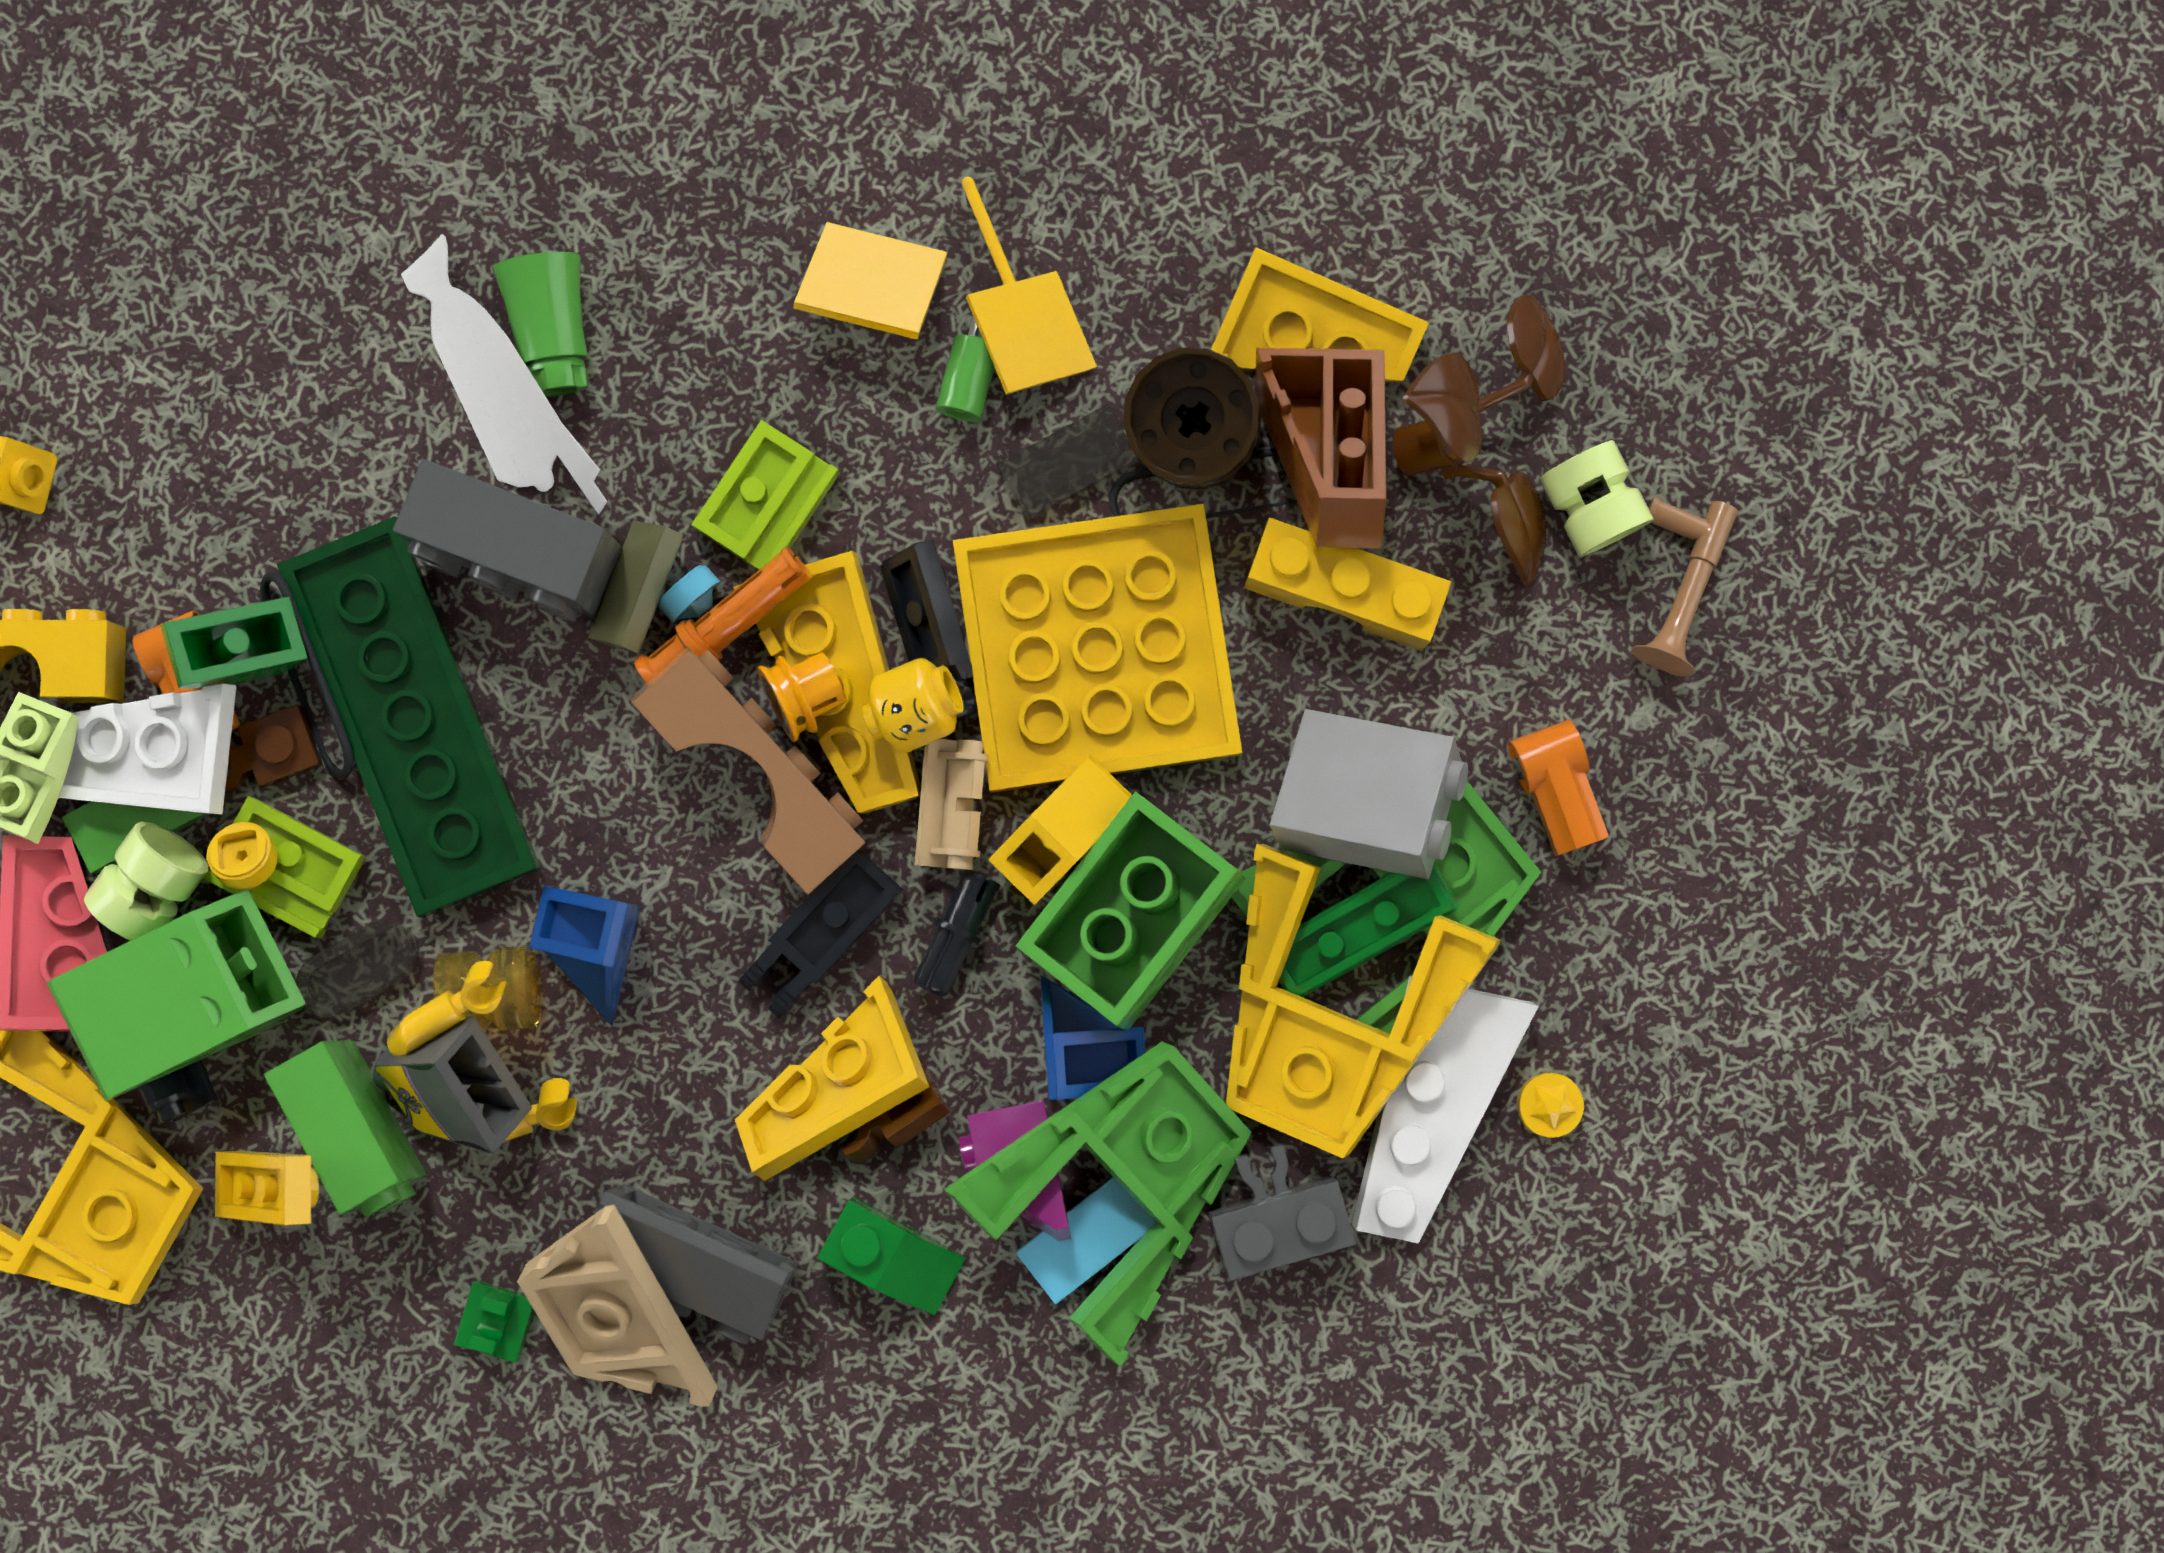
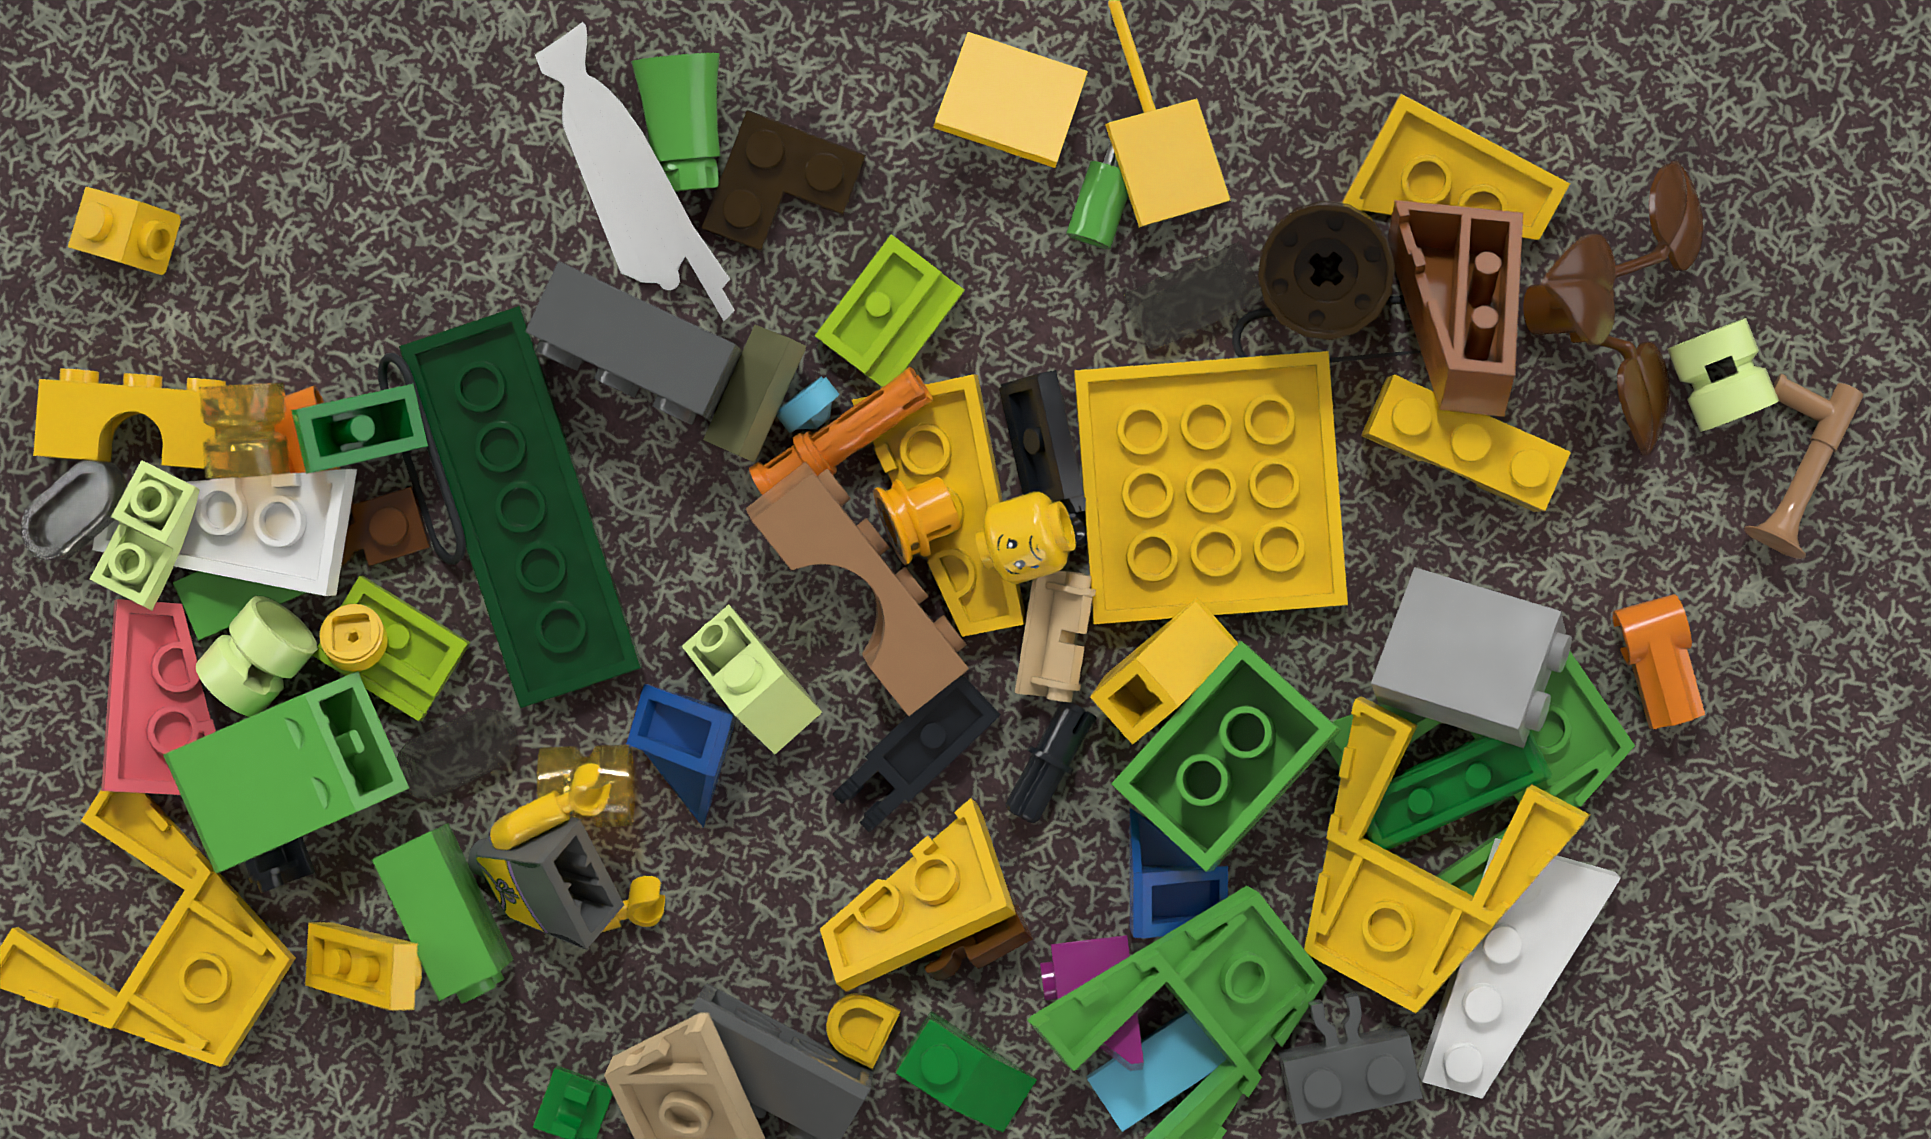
camera: 10 degrees right, 5 degrees up
yellow tile [1517,1073,1584,1138] -> none
none -> clear yellow wheel [199,383,290,478]
none -> yellowish green slope [682,604,822,754]
none -> dark brown plate [702,110,866,252]
none -> yellow tile [826,993,901,1069]

